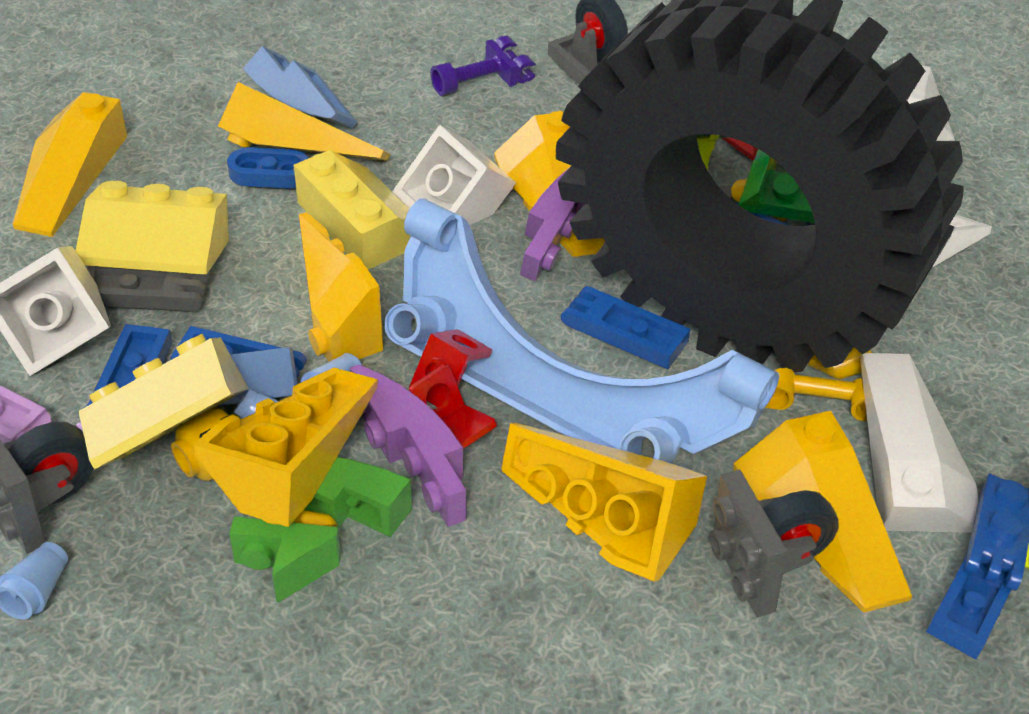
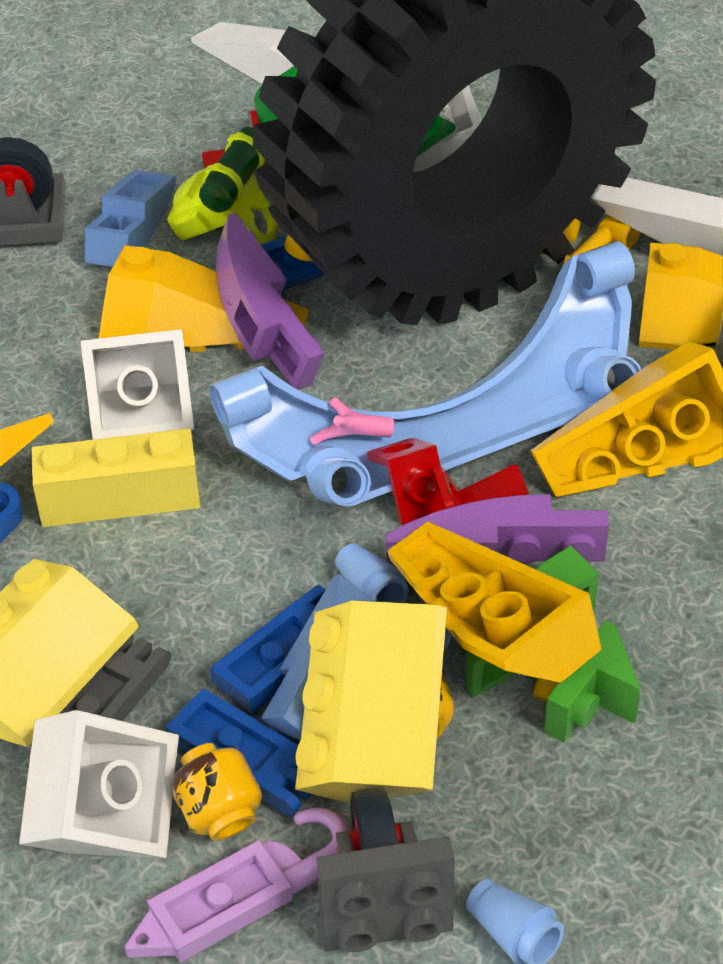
camera: 60 degrees left, 0 degrees up
yellow wedge [299,212,383,362] -> none
blue hinge [560,286,691,369] -> none
none -> yellow head [171,743,262,841]
none -> bright pink bar [310,397,394,446]

